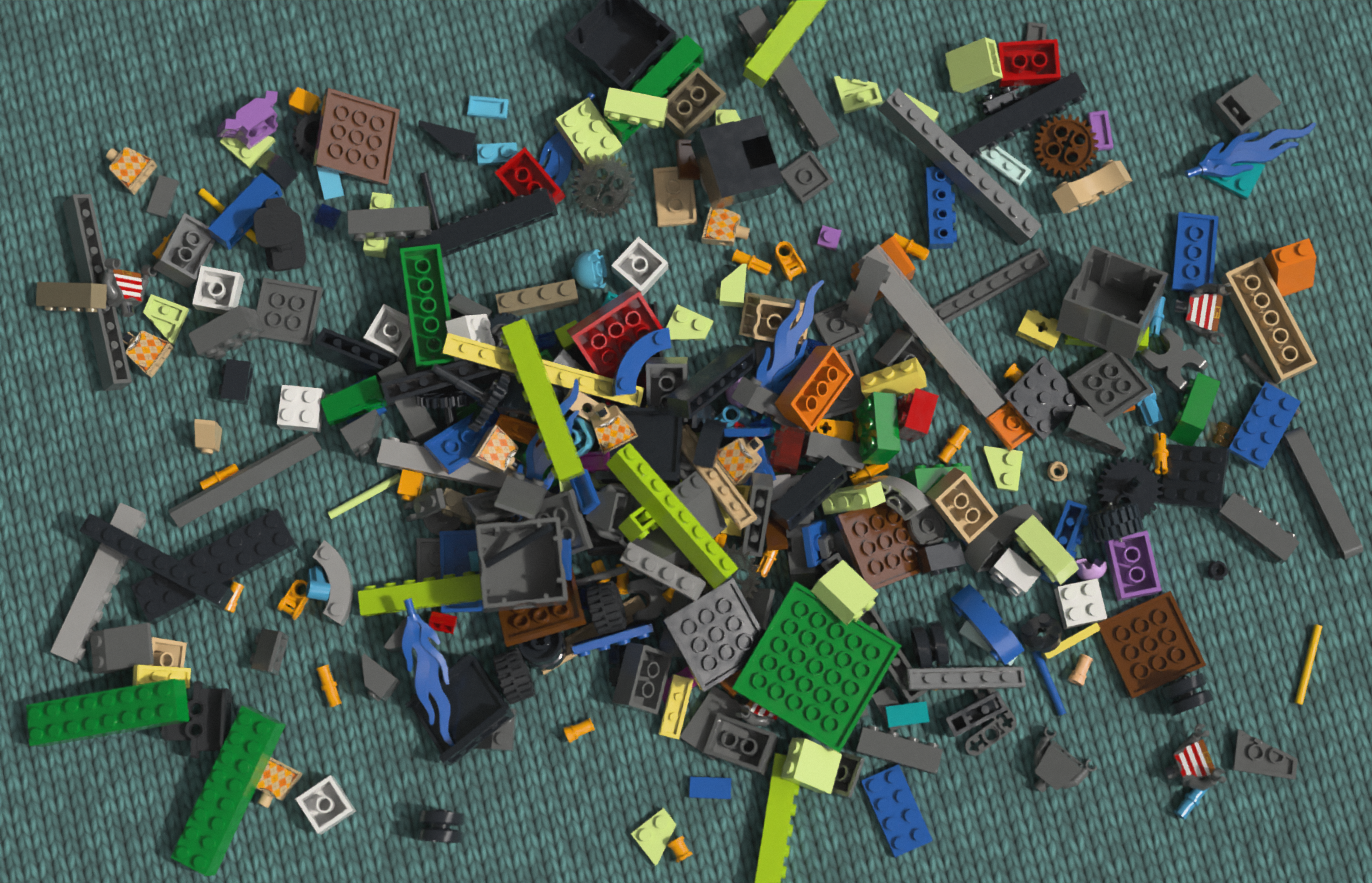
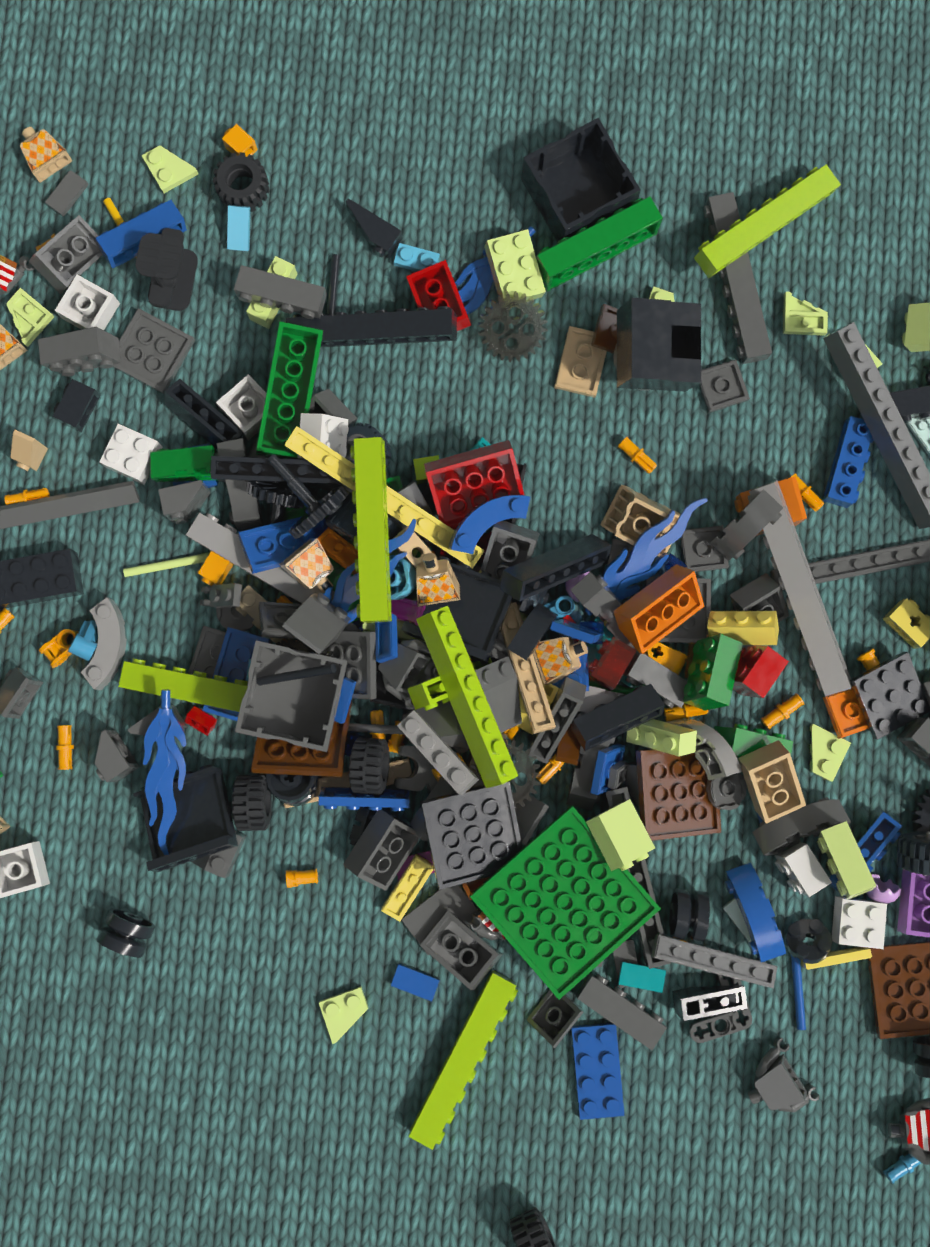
camera: 15 degrees right, 5 degrees up
medium lavender slope [217,91,278,149] -> none
black slope [256,150,298,190] -> none
reddish brown plate [313,88,400,186] -> none
clear blue plate [315,203,341,230] -> none
medium azure tile [467,96,509,120] -> none
dark tan brick [496,279,579,316] -> none
clear blue plate [535,331,557,349] -> none
medium azure cylinder [571,249,607,289] -> none
yellowish green brick [604,87,668,129] -> none
white brick [611,237,668,296] -> none
dark tan brick [665,67,726,140] -> none
yellowish green wing [666,304,713,341] -> none
light orange bush [667,836,693,863] -> none
tan torso [701,206,750,246] -> none
yellowish green slope [716,264,747,307] -> none
light orange piece [775,241,807,282] -> none
yellowish green brick [781,738,842,794] -> none
medium lavender plate [817,226,842,251] -> none
black brick [915,540,966,577] -> none
tan plate [1047,461,1068,482] -> none
light nougat pin [1068,654,1093,686] -> none

